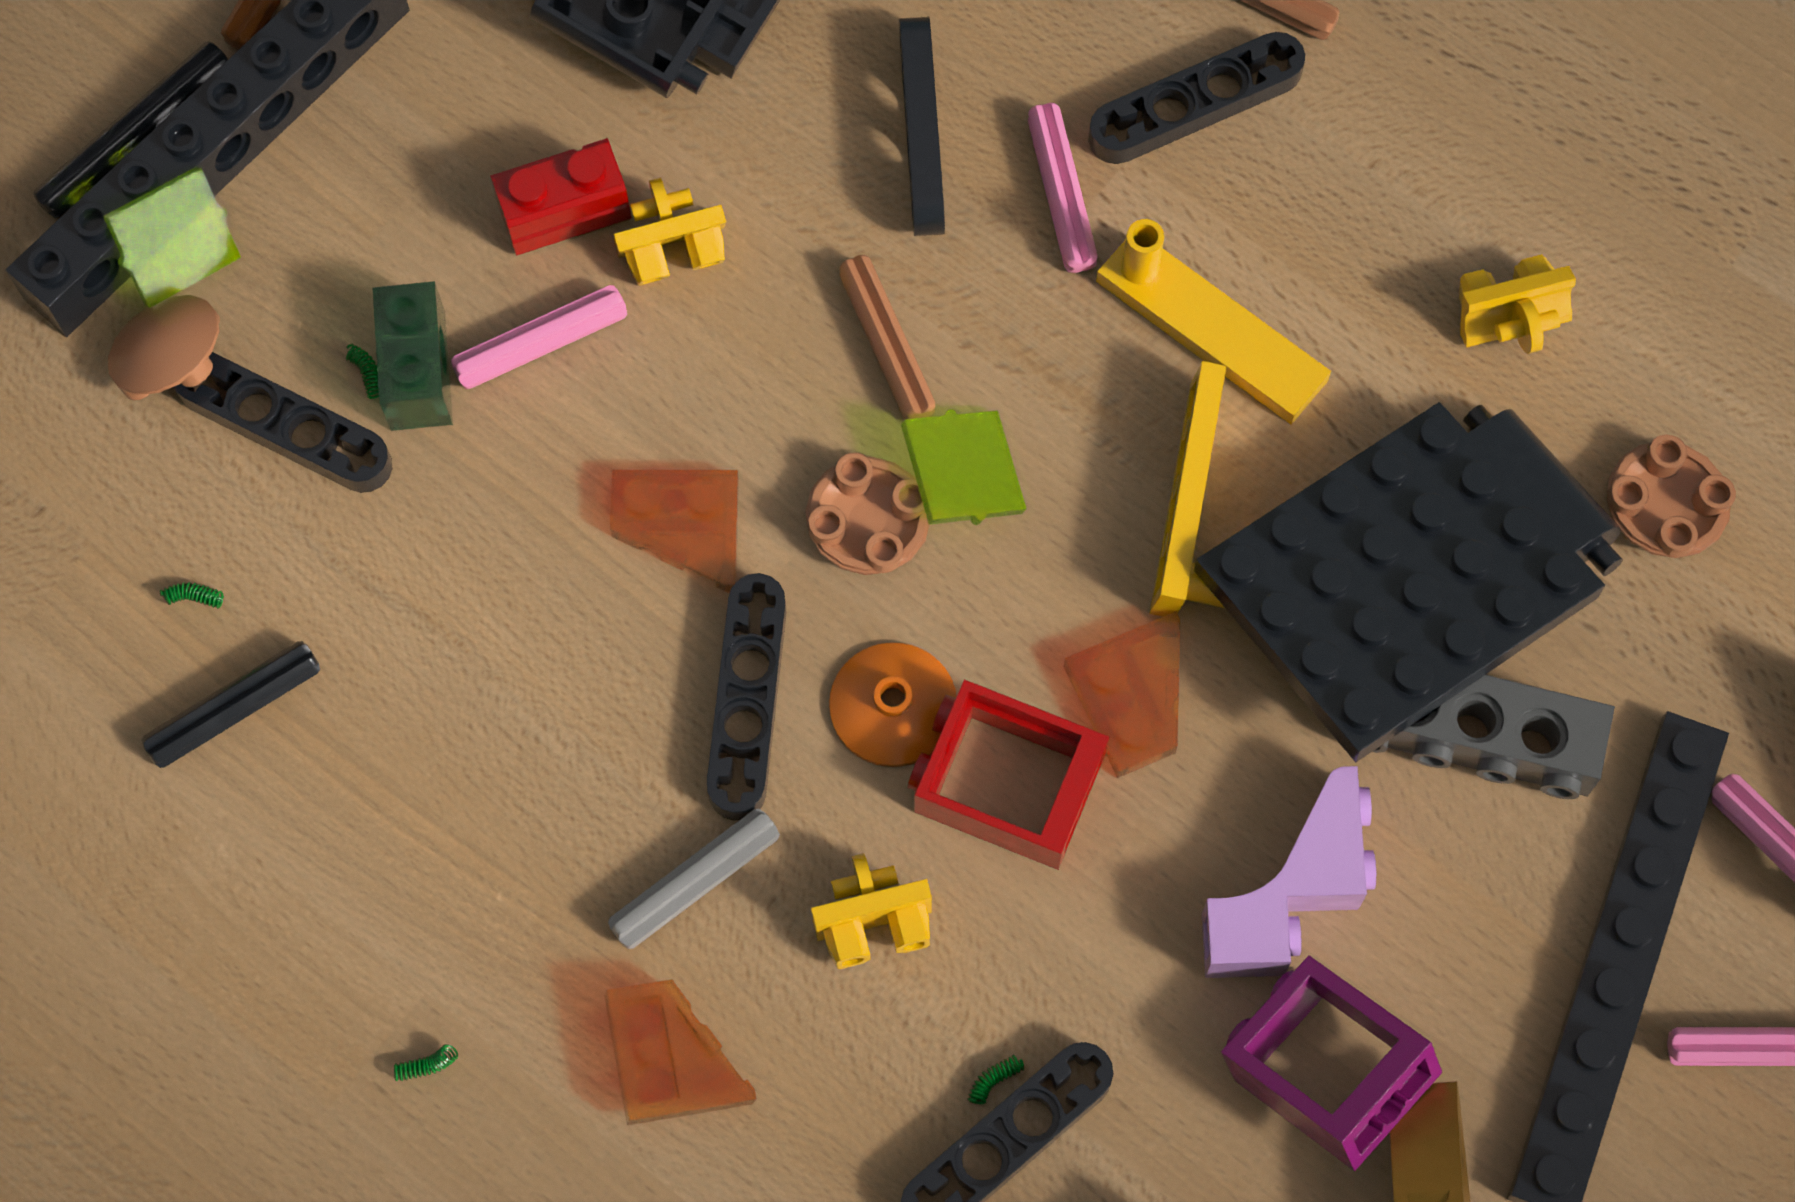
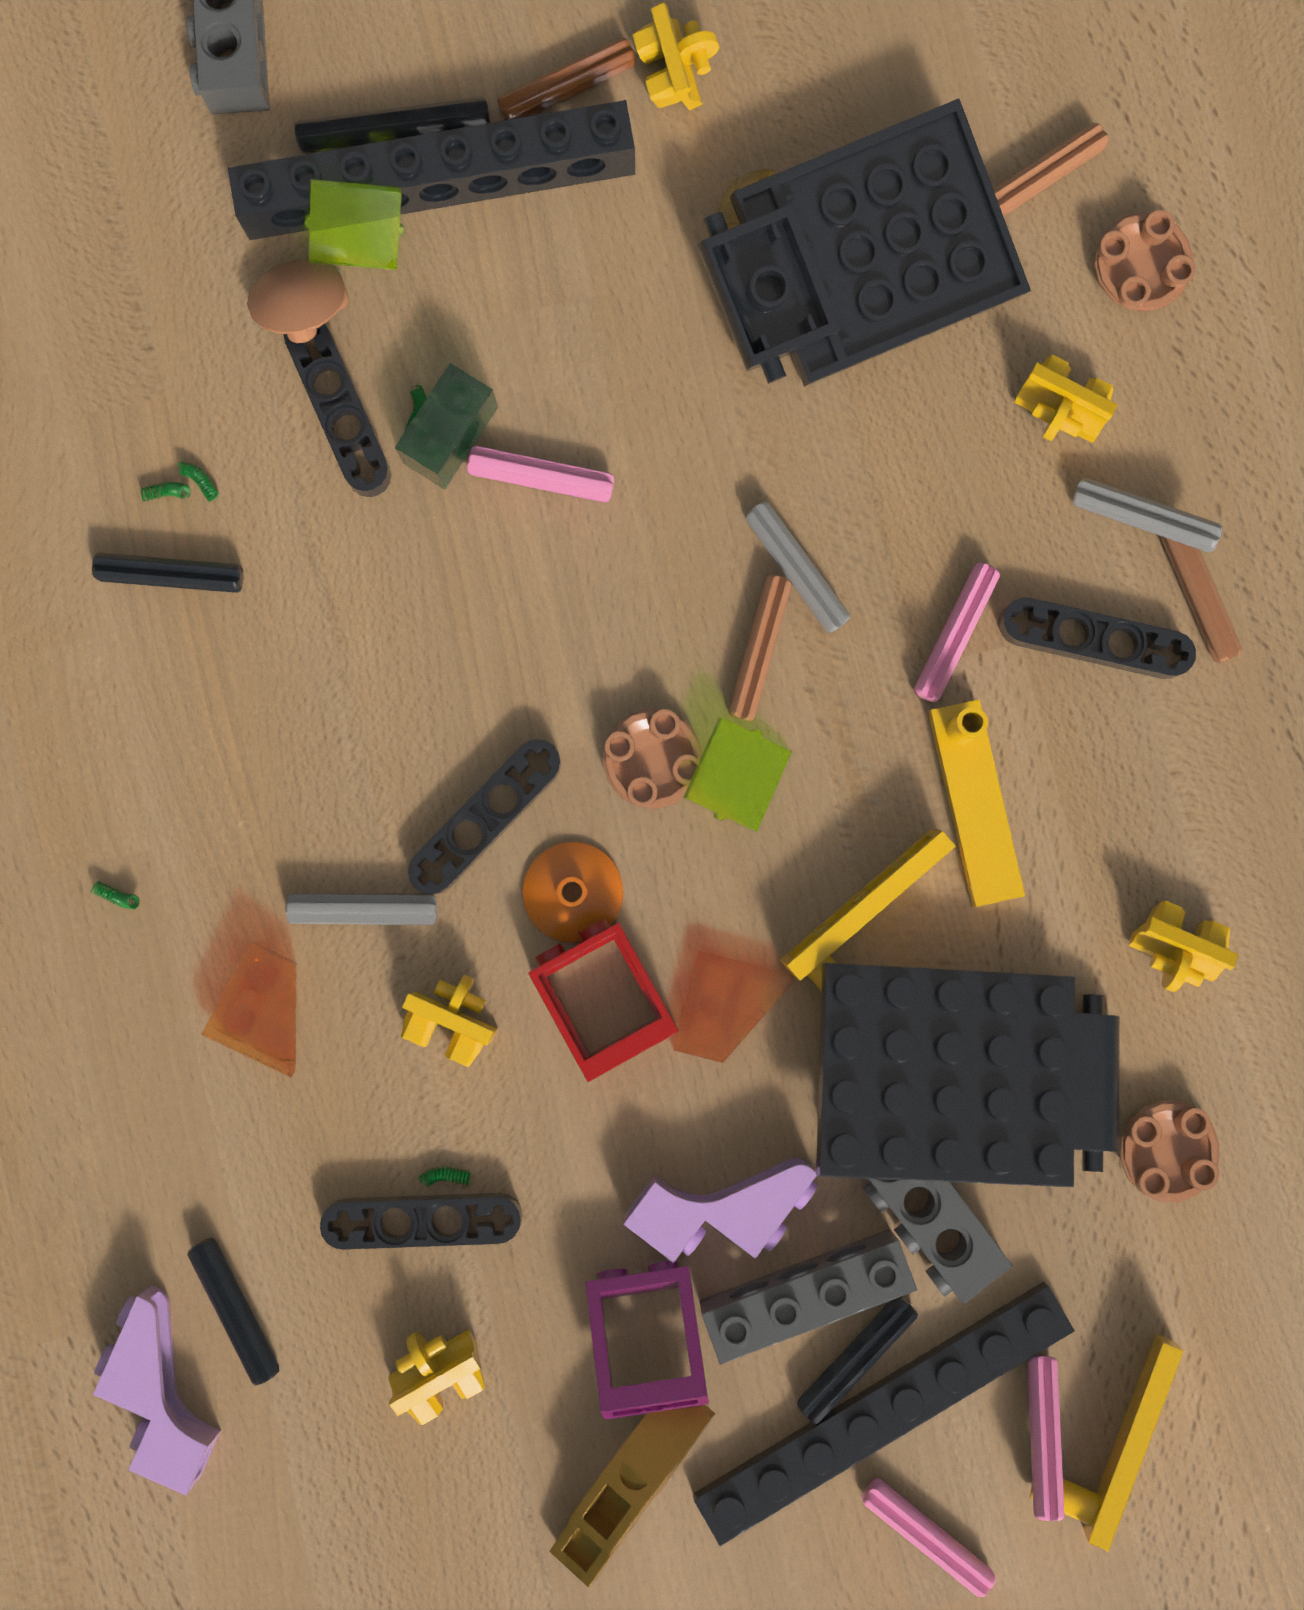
camera: 35 degrees right, 15 degrees up
red brick [490,138,632,256] -> none
clear orange wing [610,470,739,592] -> none
yellow hips [614,177,726,286] -> none
black beam [899,16,945,236] -> none
none -> green leg [141,481,191,502]
none -> dark grey brick [699,1229,917,1365]
none -> light grey axle [746,501,850,633]
none -> black axle [797,1296,918,1424]

